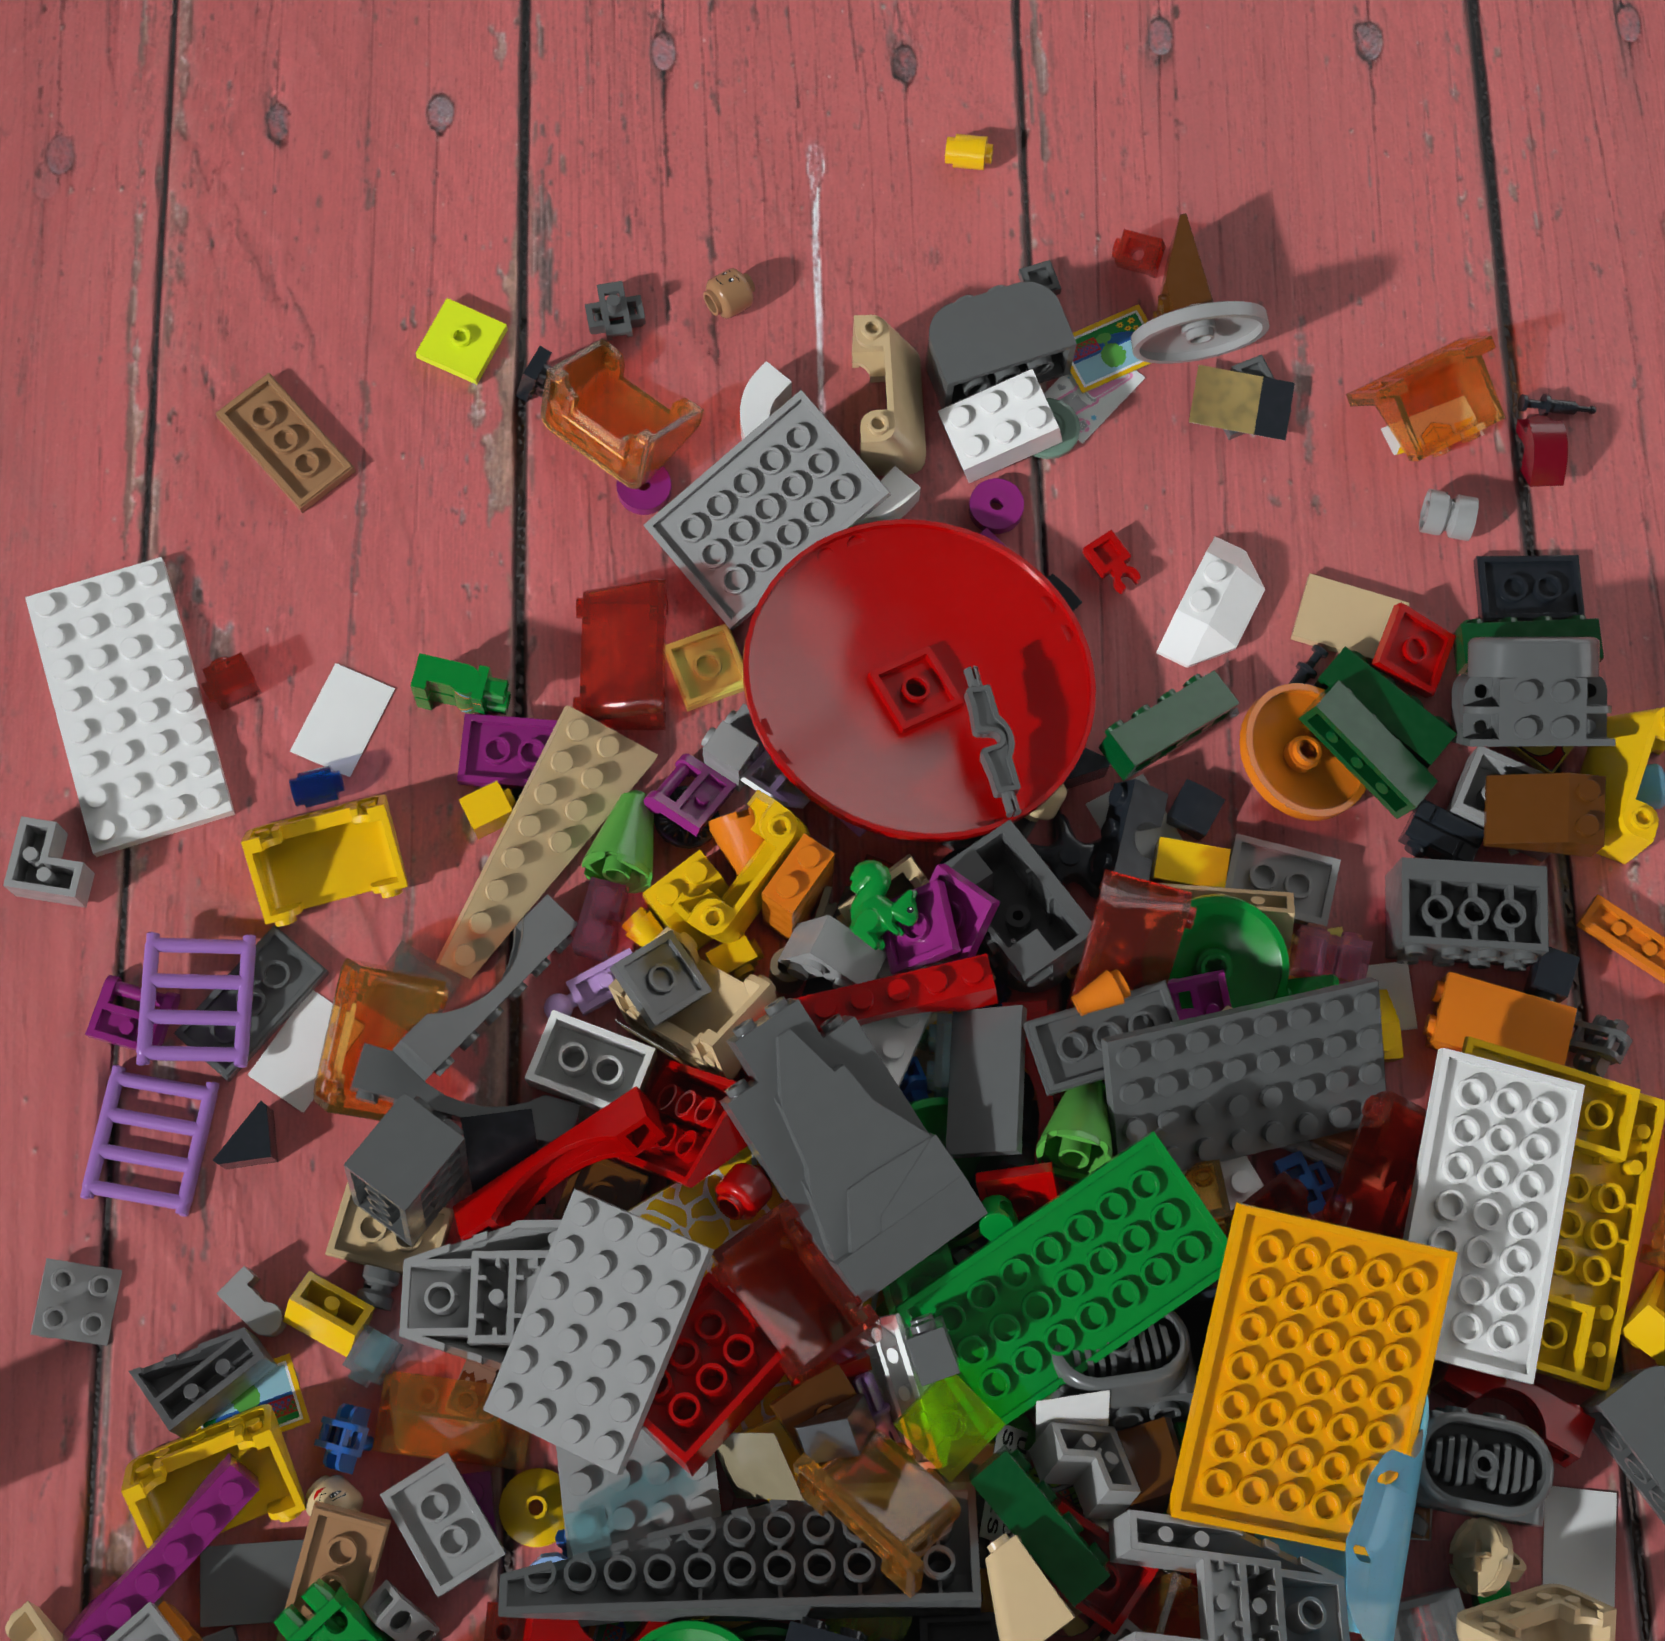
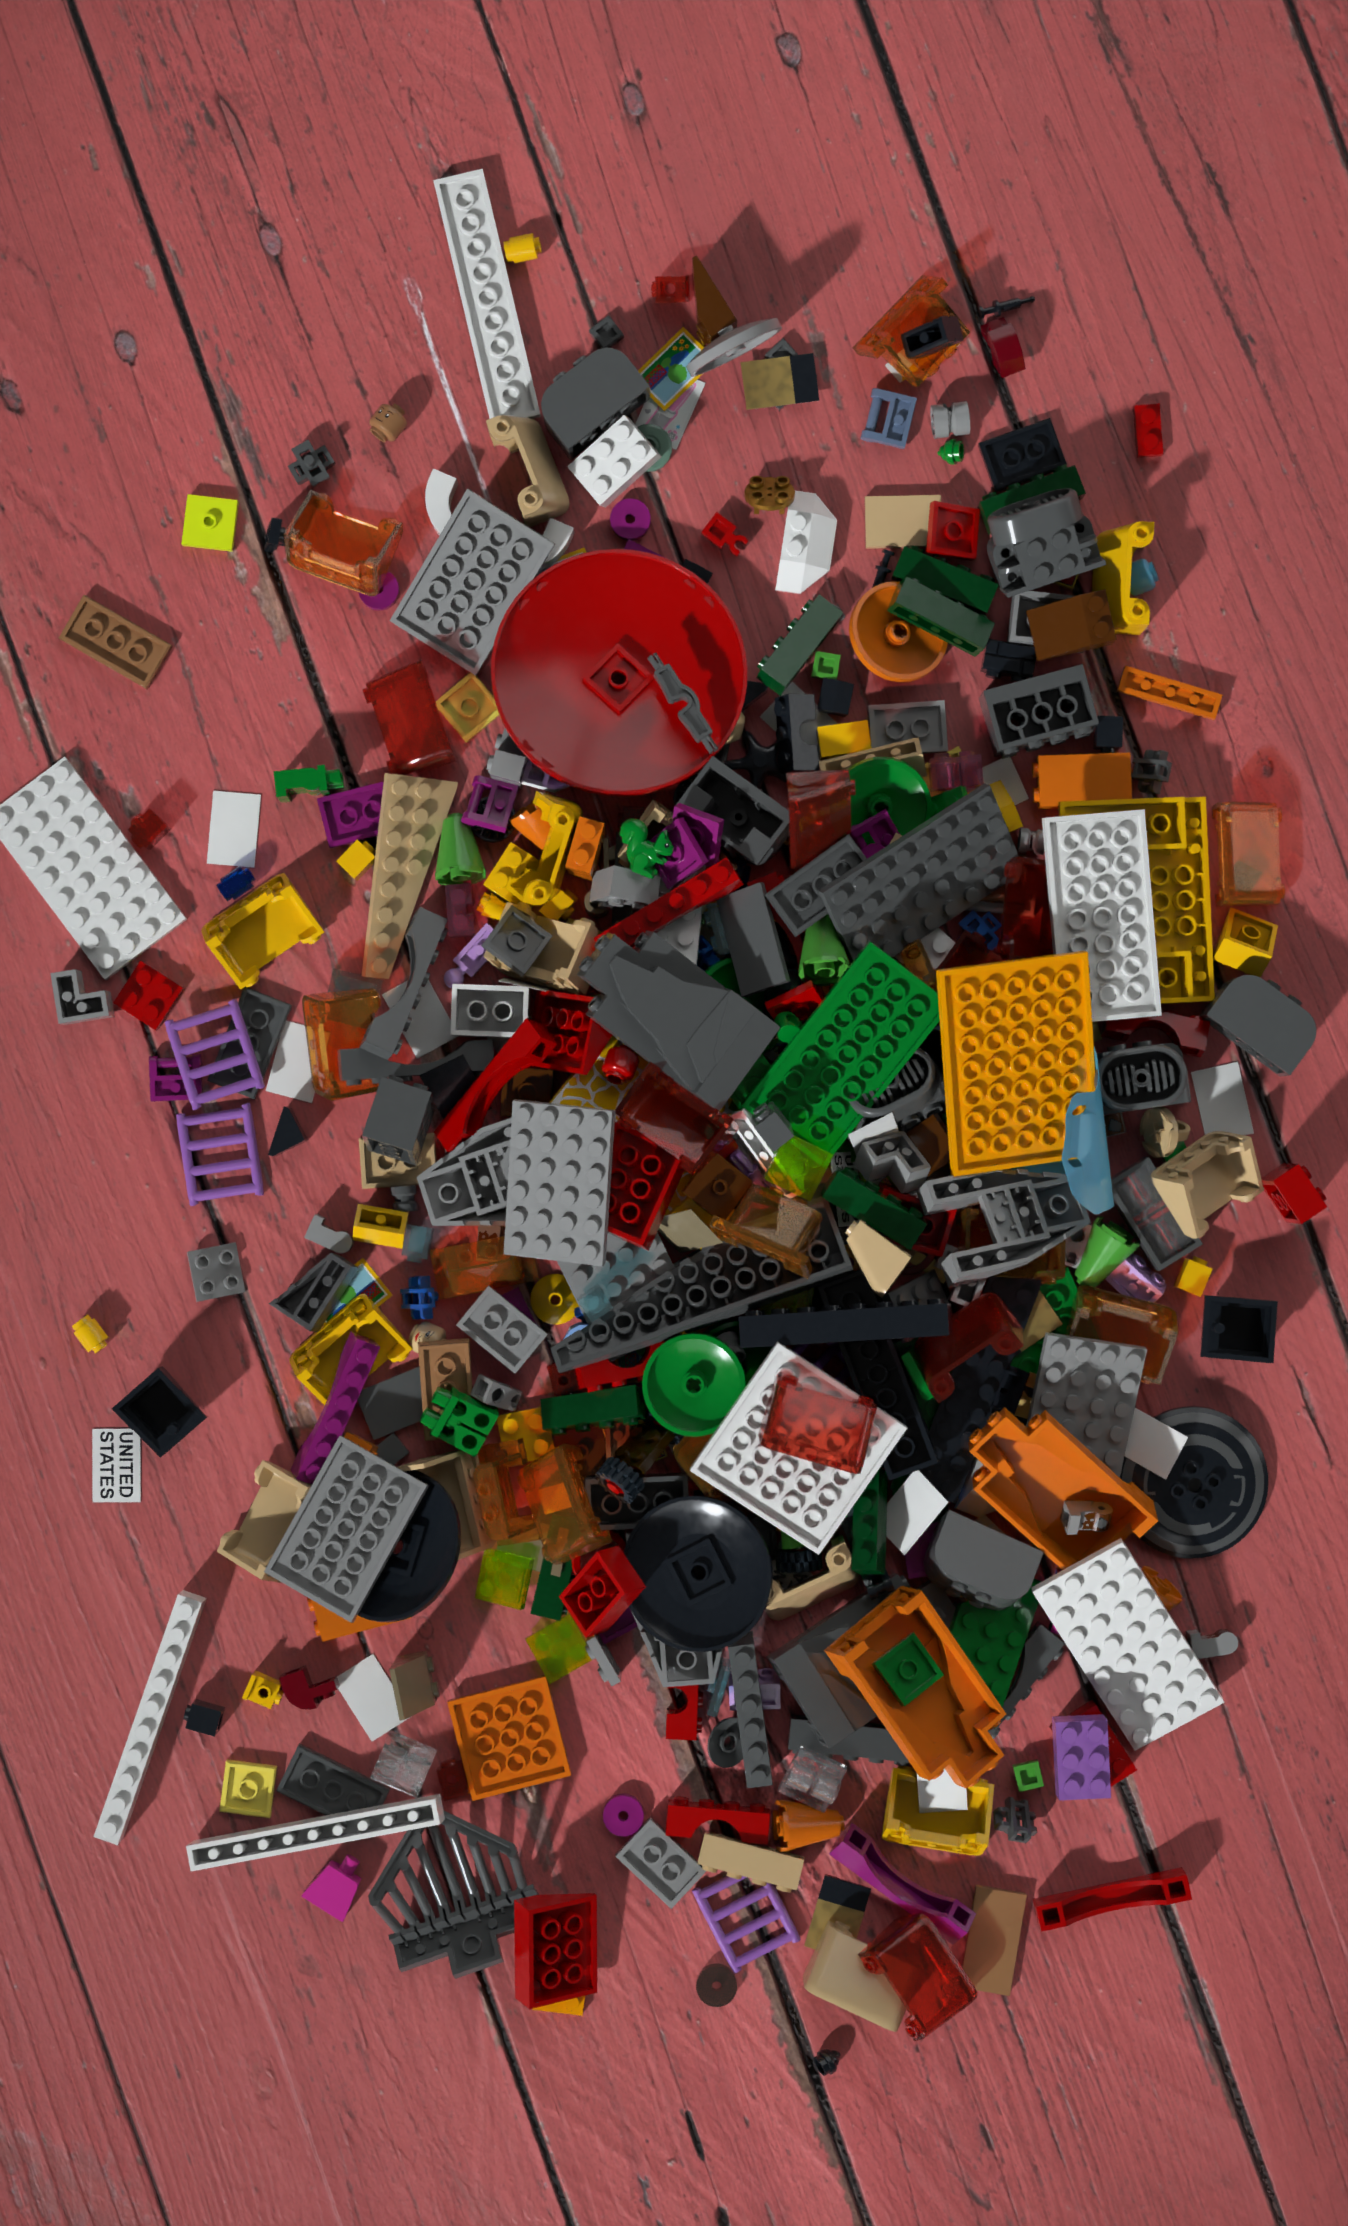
camera: 15 degrees left, 15 degrees up
black slope [793,1393,876,1465] -> none
orange cone [1071,969,1131,1016] -> none
none -> red plate [113,960,185,1031]
none -> white sticker [382,980,458,1059]
none -> white plate [433,169,541,419]
none -> pearl gold plate [744,476,795,514]
none -> bright green plate [811,651,841,680]
none -> sand blue plate [860,388,917,449]
none -> black brick [901,316,964,359]
none -> green plate [937,439,964,465]
none -> light grey wheel [1017,828,1044,855]

